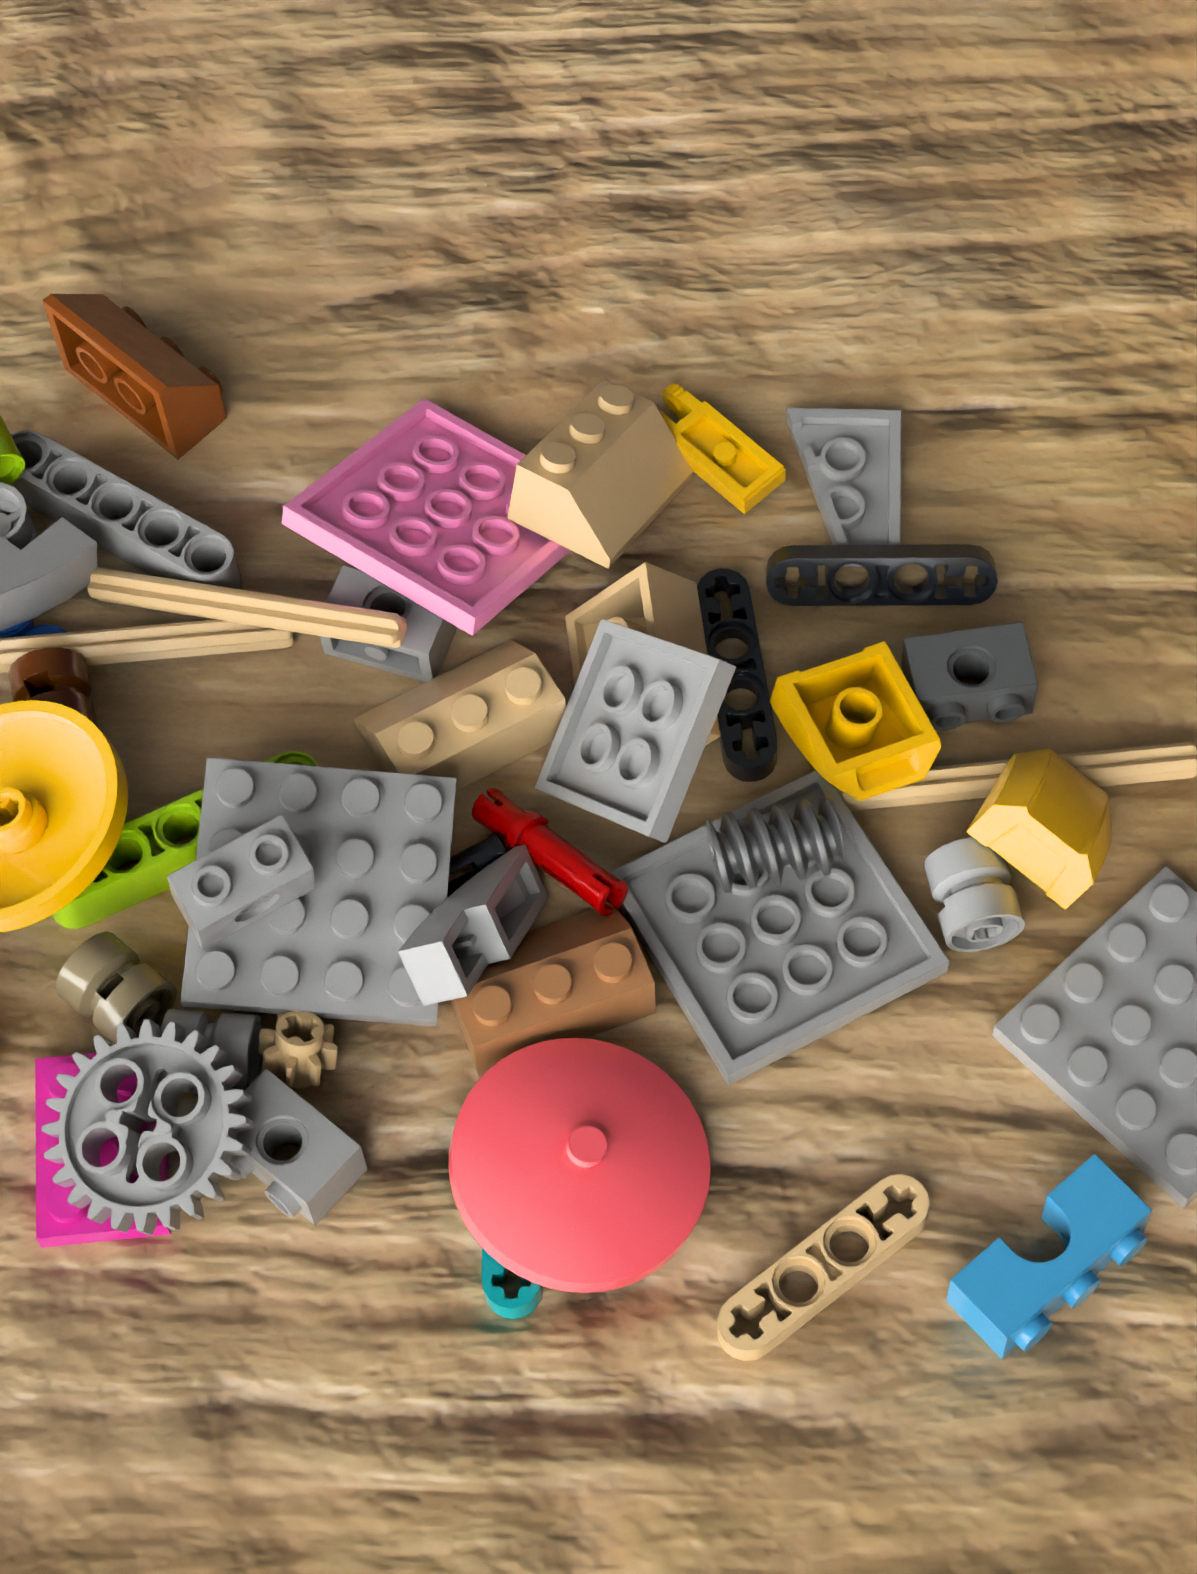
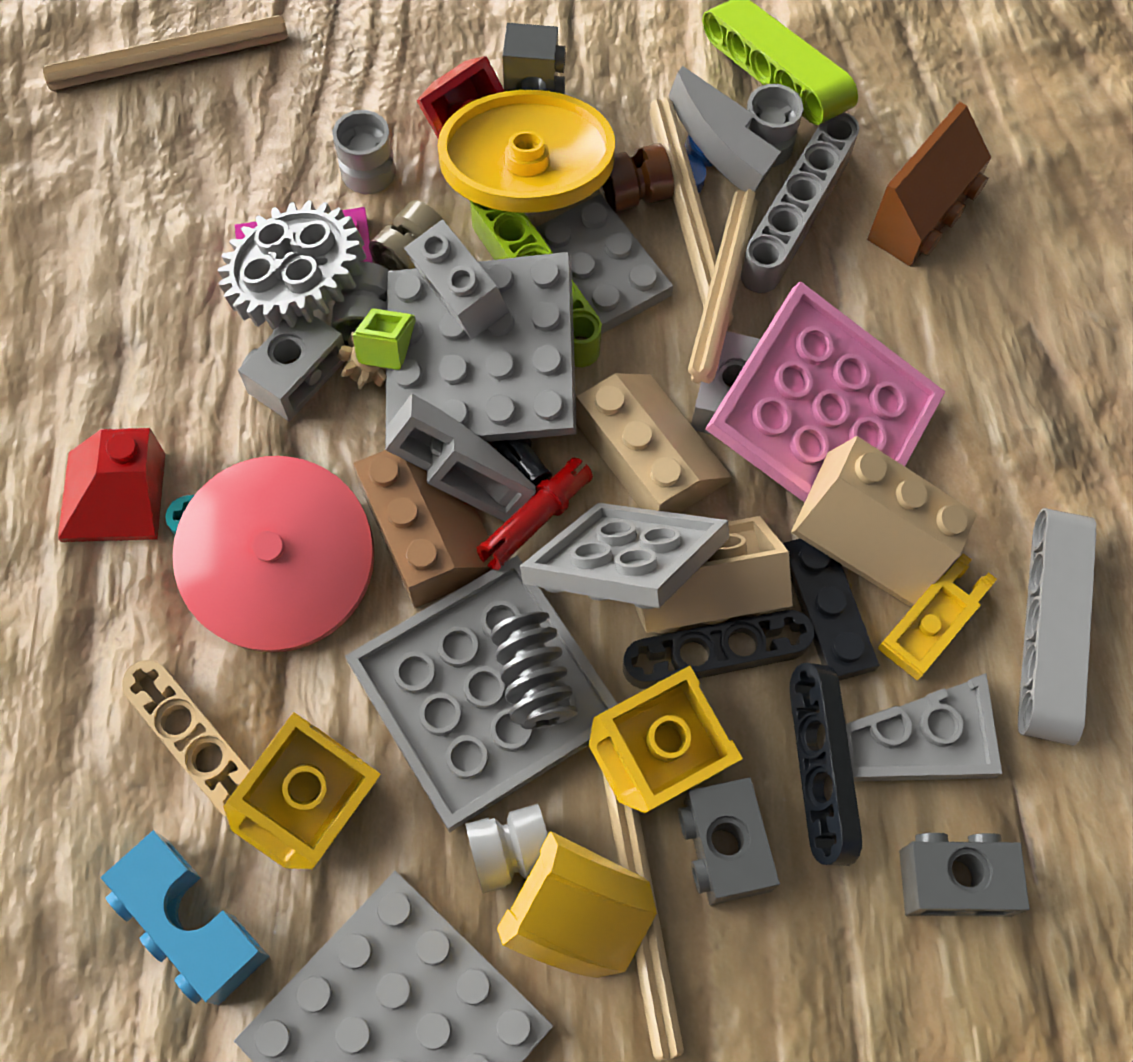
camera: 80 degrees right, 5 degrees up
none -> red slope [58,428,166,542]
none -> yellow slope [223,712,381,869]
none -> lime slope [353,308,416,370]
none -> light grey plate [535,194,673,334]
none -> black plate [783,539,880,681]
none -> dark grey brick [899,833,1030,917]
none -> light grey beam [1018,508,1096,746]

